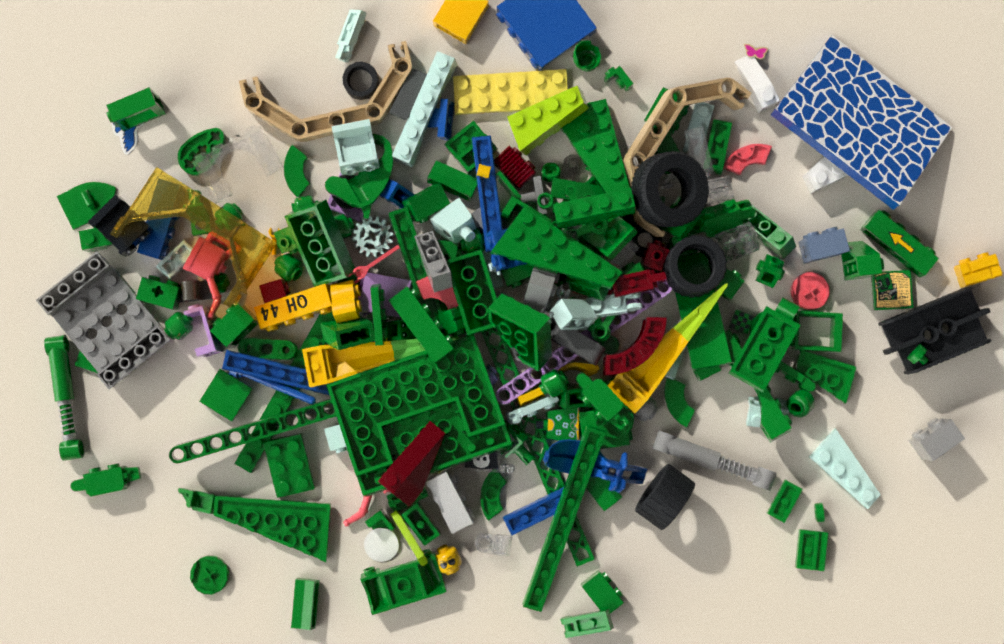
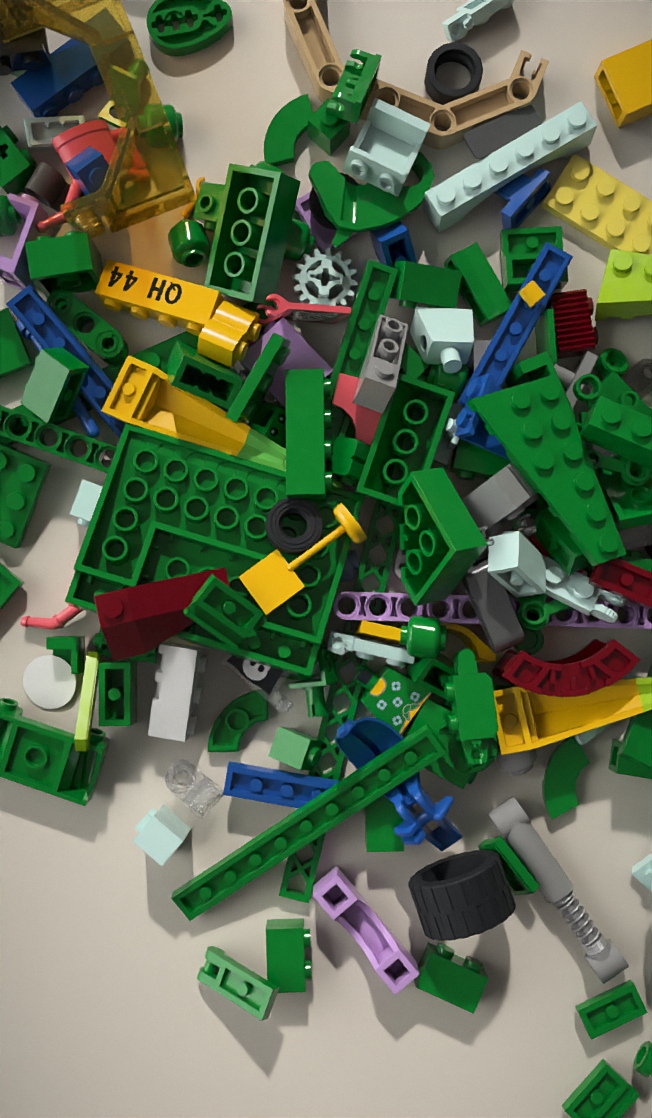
camera: 30 degrees right, 0 degrees up
clear arch [192,125,284,204] -> none
dark red brick [259,279,291,304] -> none
yellow head [436,544,462,575] -> none
none -> brick [20,347,89,424]
none -> blue slope [65,146,125,218]
none -> light aqua brick [133,804,191,866]
none -> green plate [183,574,264,651]
none -> yellow piece [239,503,367,616]
none -> black tyre [266,498,323,555]
none -> brick [268,727,323,770]
none -> green brick [308,98,350,156]
none -> lavender arch [313,865,420,995]
none -> green hinge [326,49,382,125]
none -> green brick [414,942,489,1014]
none -> green tile [478,836,539,896]

